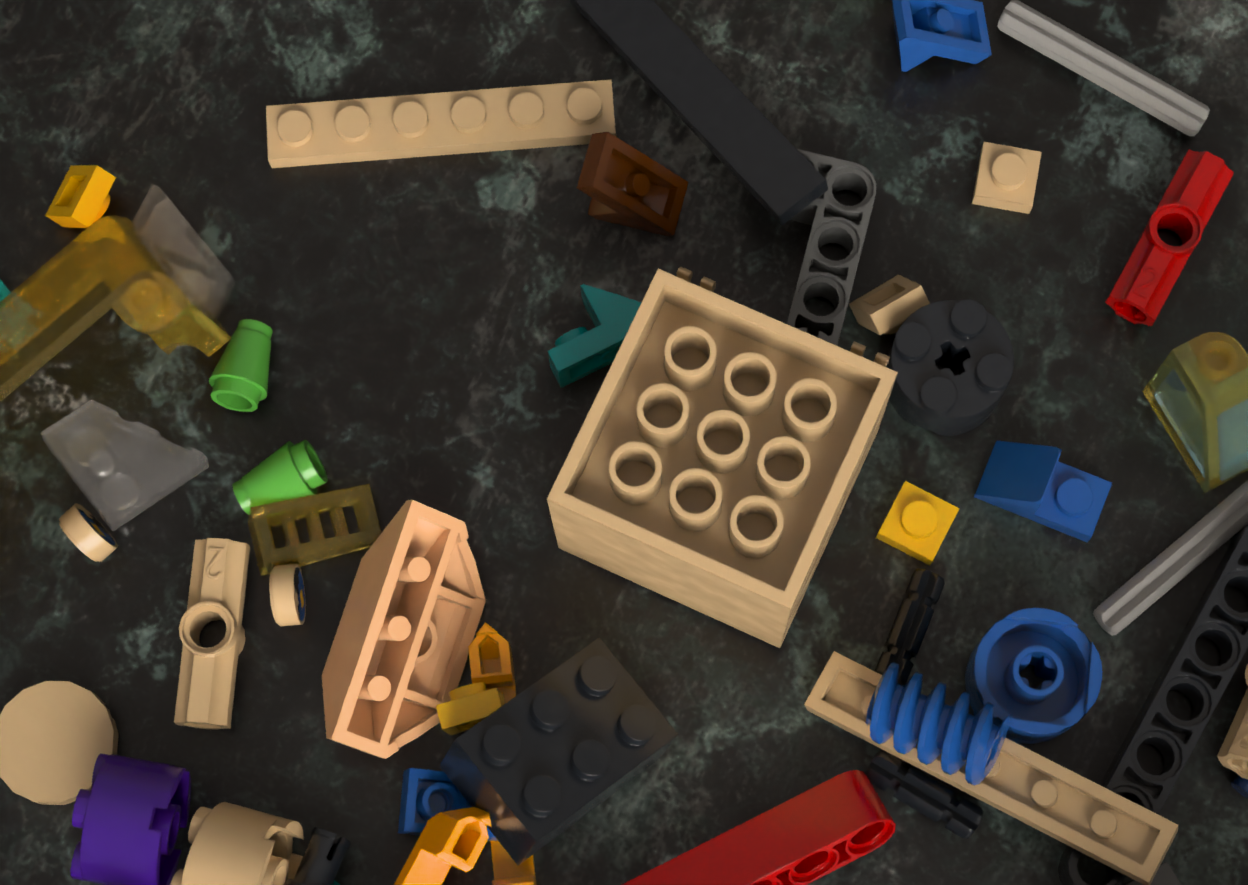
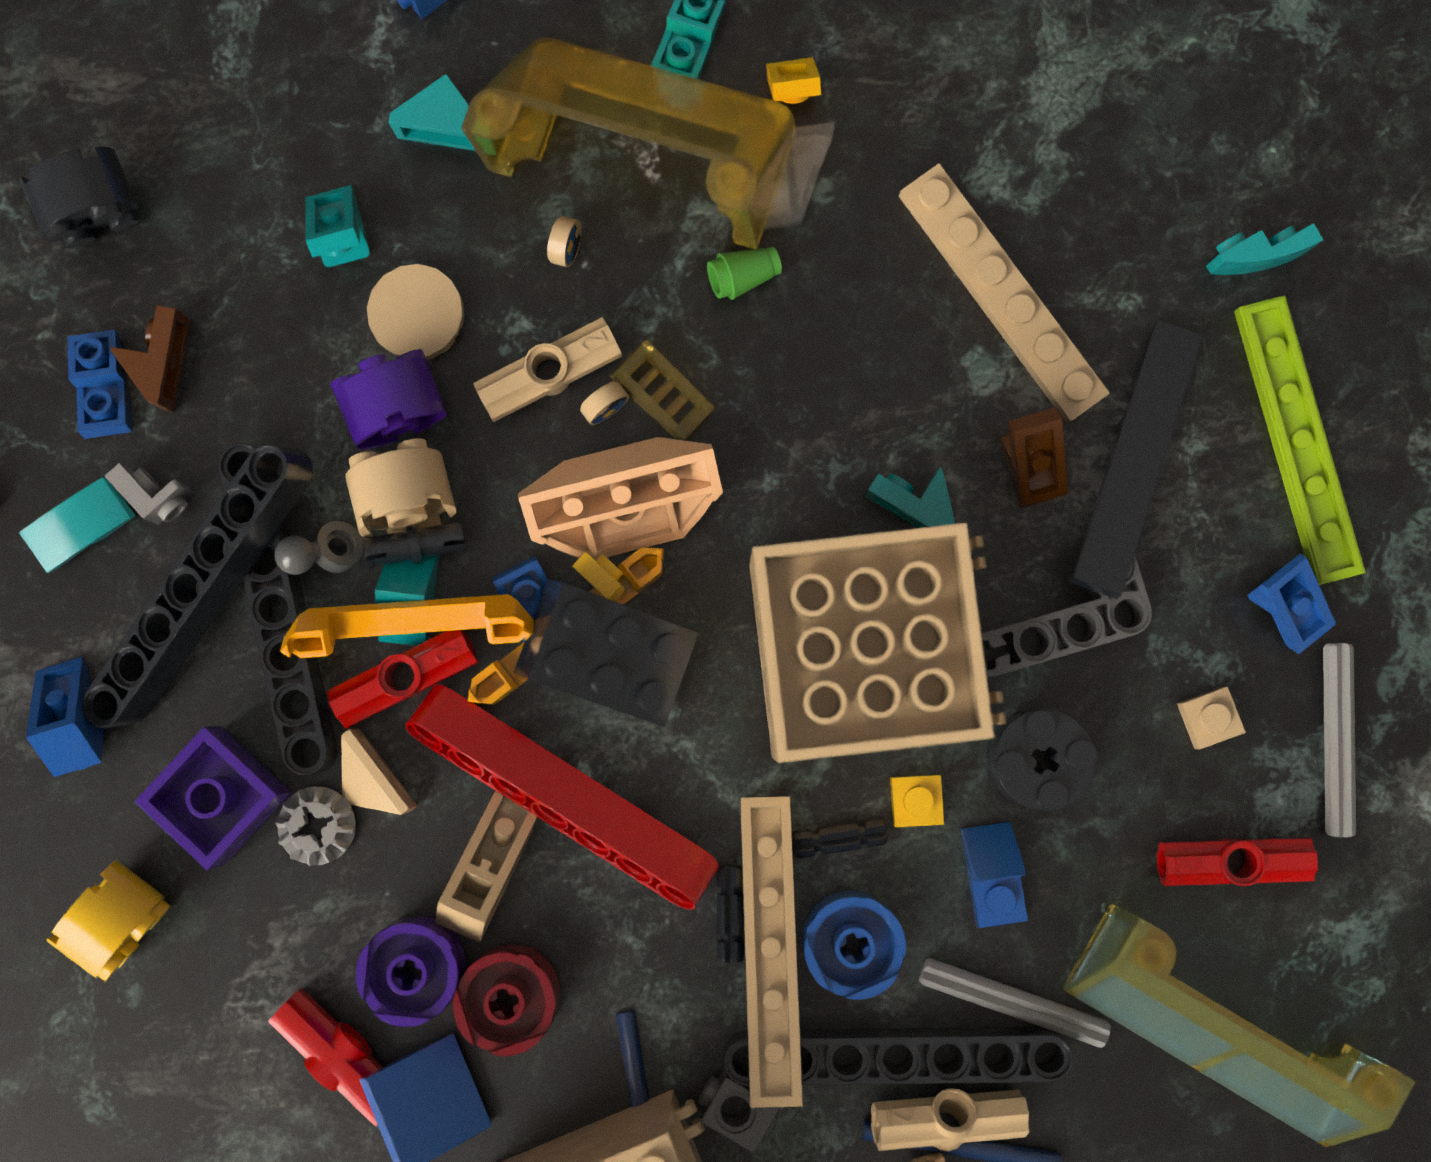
camera: 55 degrees right, 10 degrees up
clear wing [41,399,209,532] -> none
bright green cone [232,439,328,515] -> none
tan plate [849,275,930,335] -> none
blue piece [866,662,1011,786] -> none

